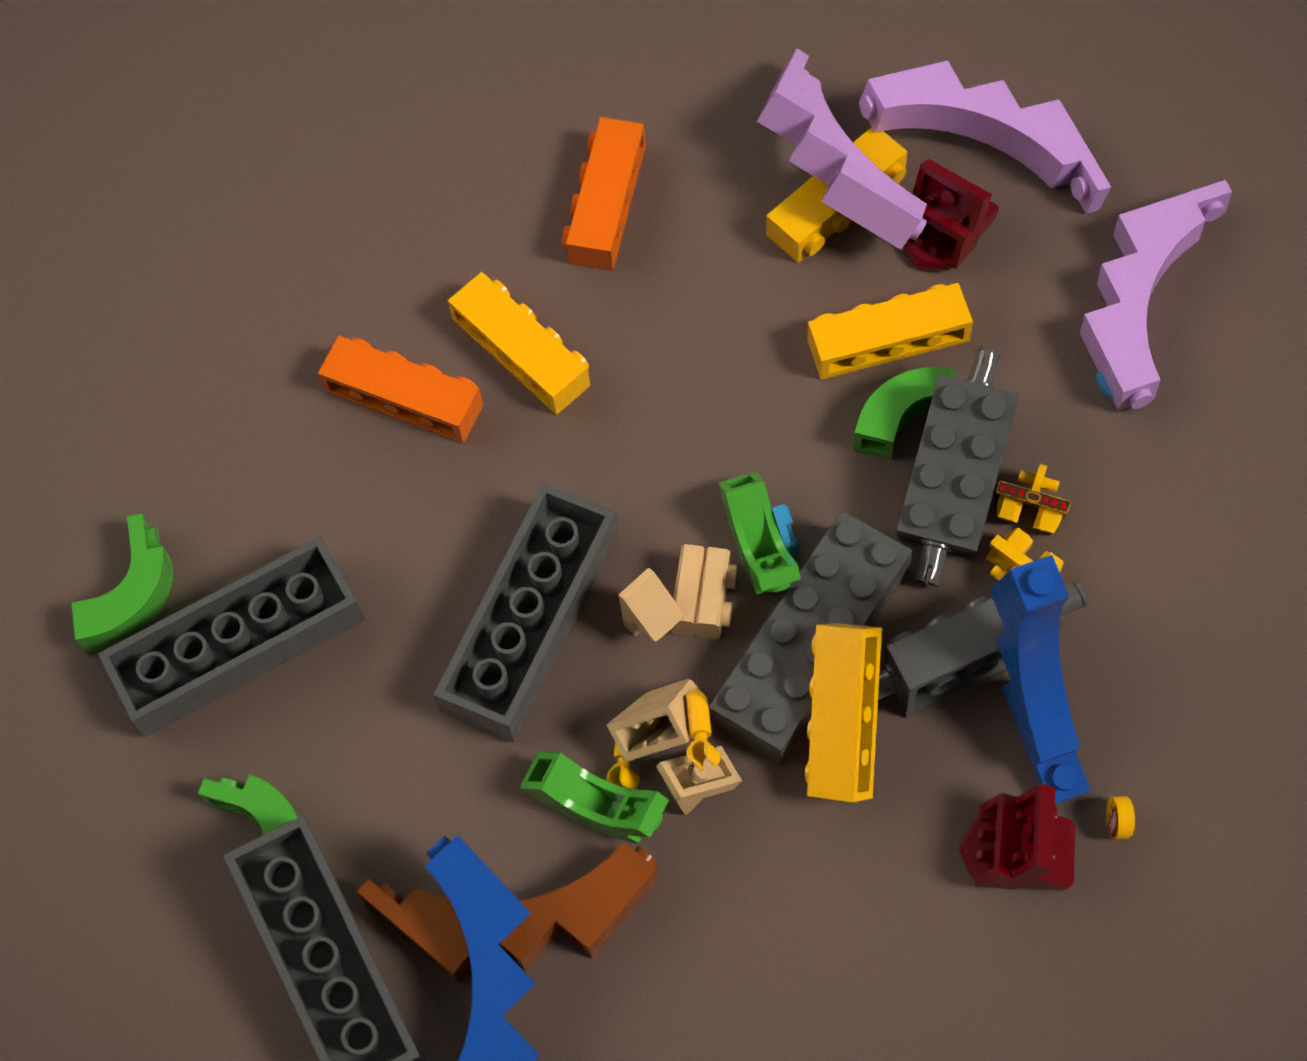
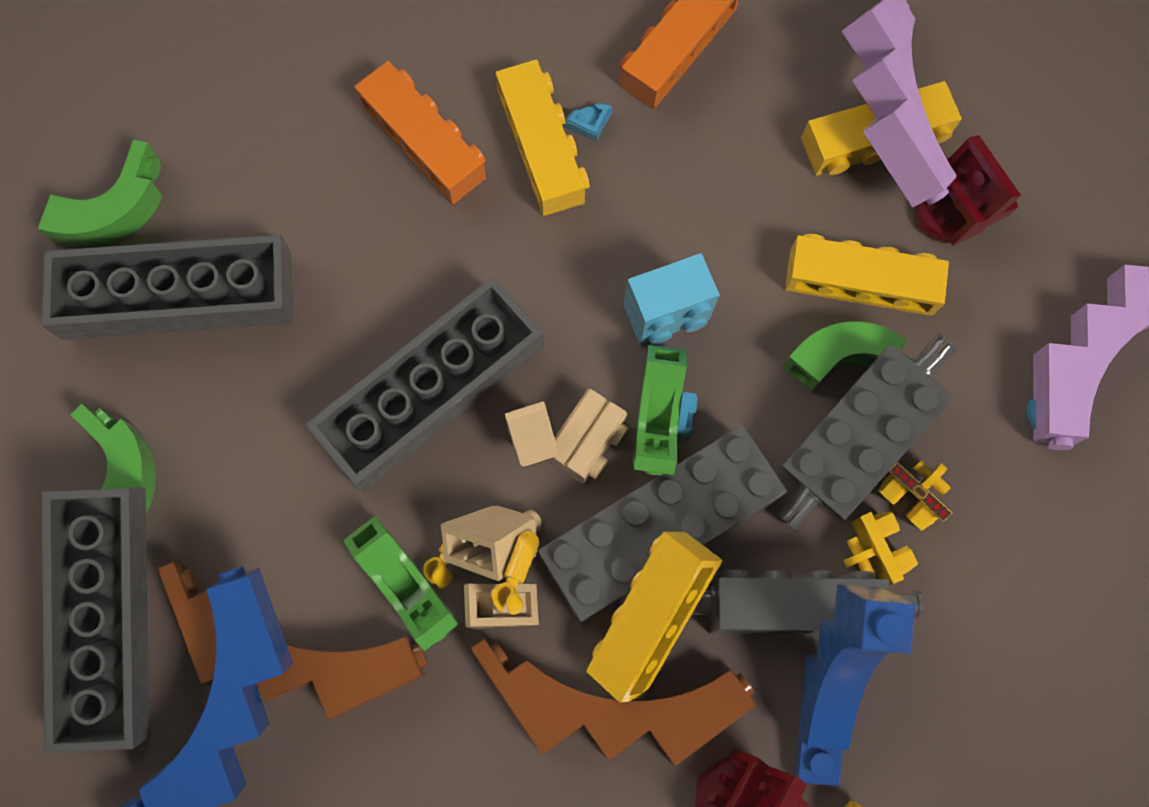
camera: 15 degrees right, 10 degrees up
lavender arch [859,61,1111,214] -> none
none -> dark orange arch [471,639,756,766]
none -> dark azure tile [564,103,613,142]
none -> medium azure brick [623,253,720,345]

